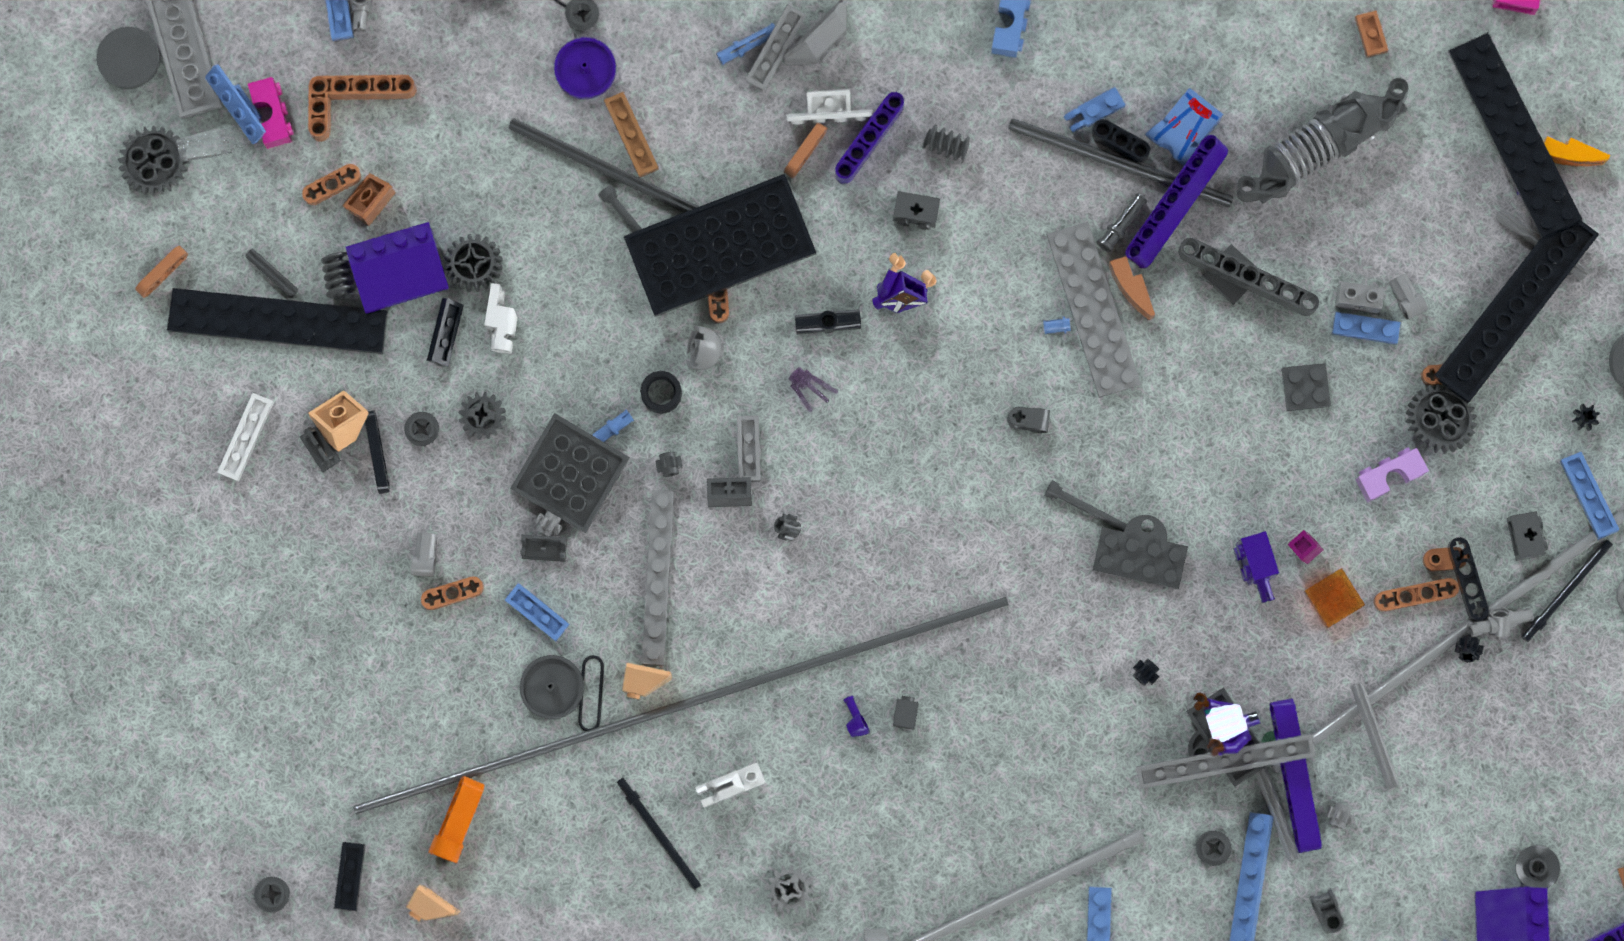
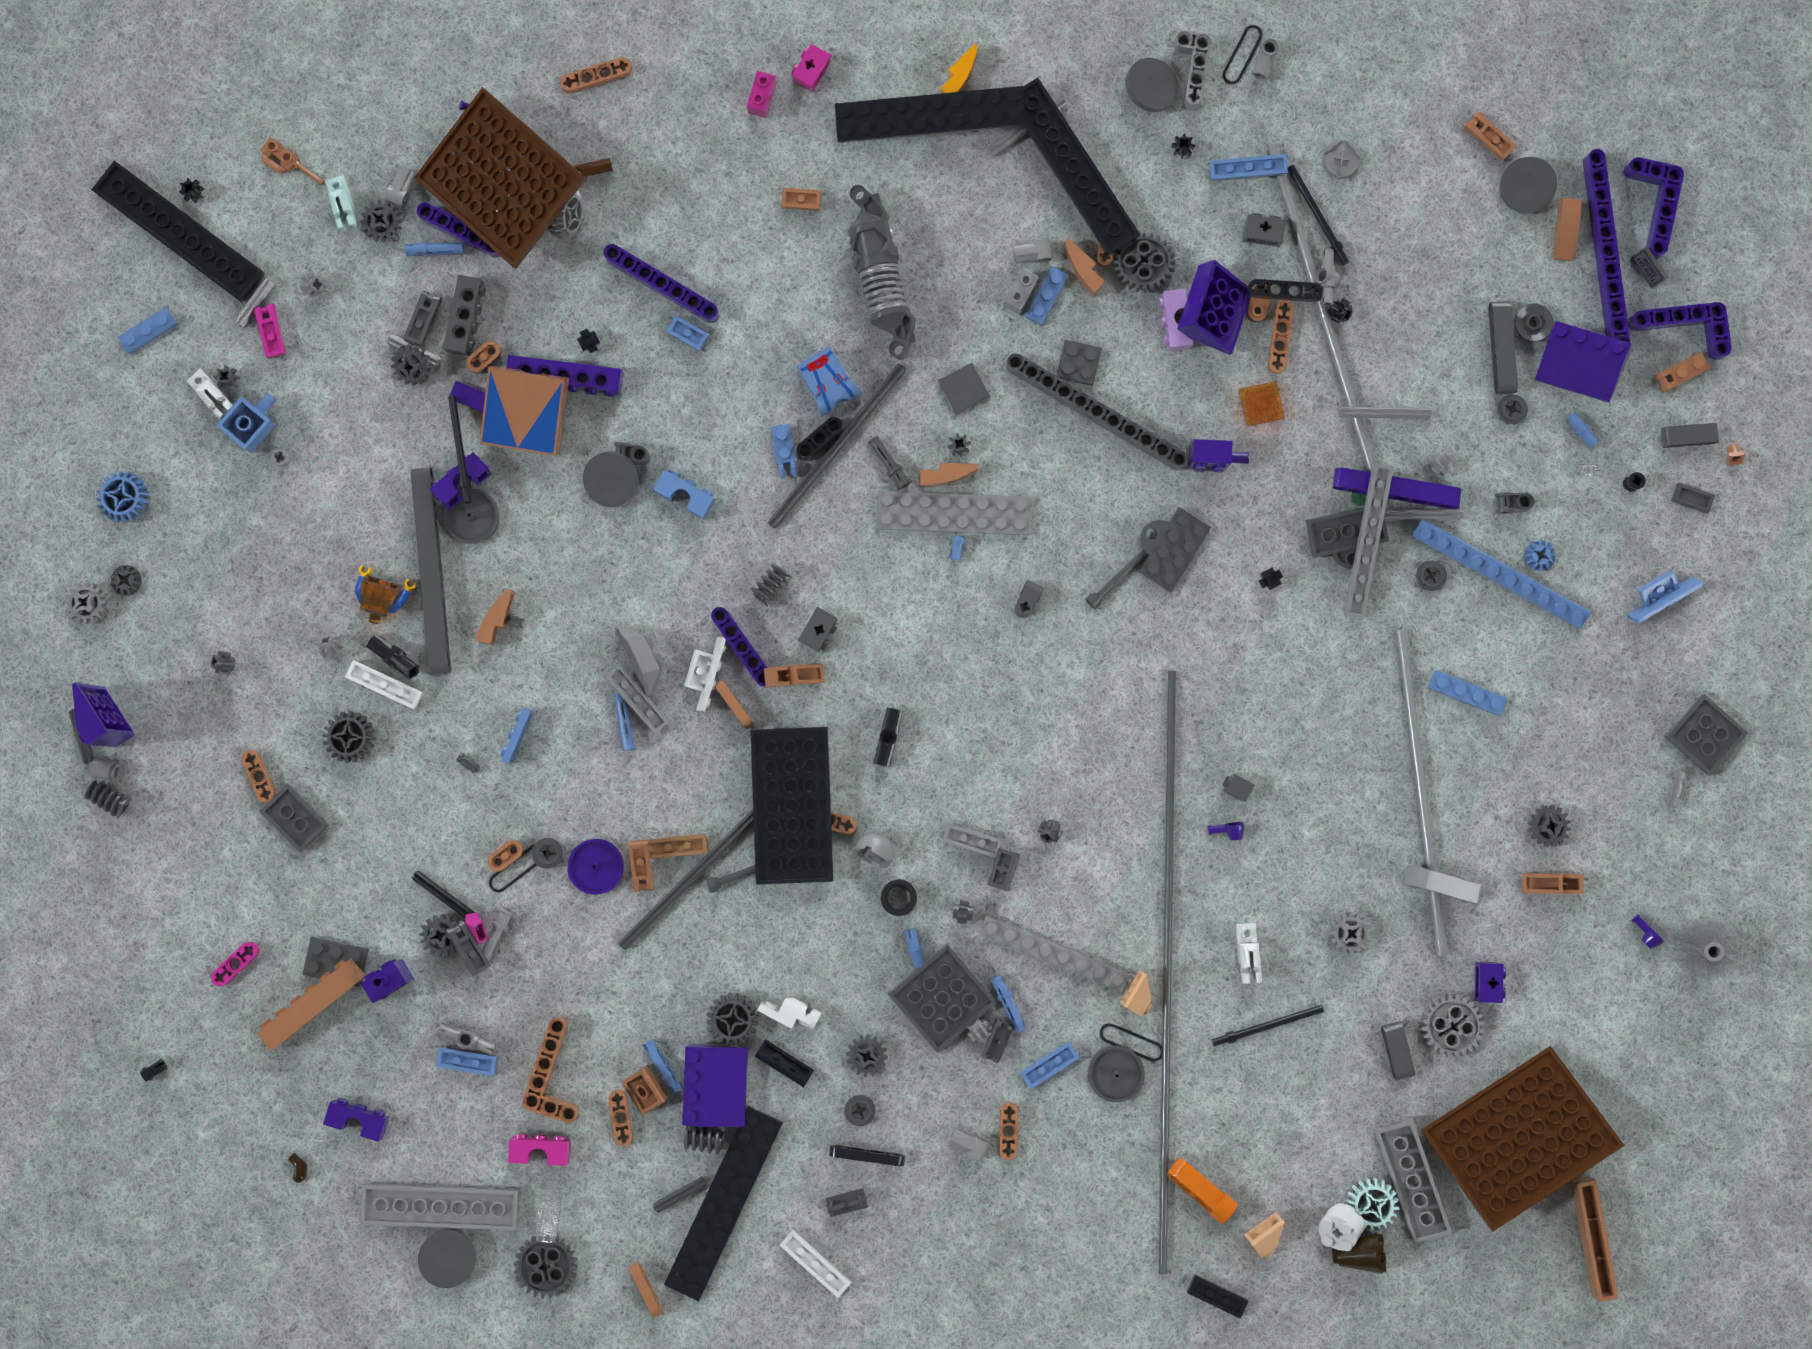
camera: 70 degrees left, 5 degrees up
medium blue bracket [205,65,266,144] -> none
light nougat slope [308,391,368,452] -> none
clear purple plant [788,367,838,412] -> none
dark purple torso [872,253,936,313] -> none
dark purple beam [1125,135,1228,269] -> none
dark grey beam [1178,238,1319,316] -> none
torso [1193,693,1261,757] -> none
magenta brick [1287,530,1324,564] -> none
none -> nougat plate [628,841,654,892]
none -> medium blue pin [642,1039,683,1095]
none -> nougat slope [764,664,825,688]
none -> dark grey gear [947,433,971,457]
none -> medium blue pin [990,975,1027,1033]
none -> dark grey beam [1006,353,1188,471]
none -> nougat slope [1064,238,1105,297]
none -> dark purple slope [1177,260,1251,355]
none -> dark grey beam [1488,301,1518,394]
none -> dark grey gear [1496,394,1528,425]

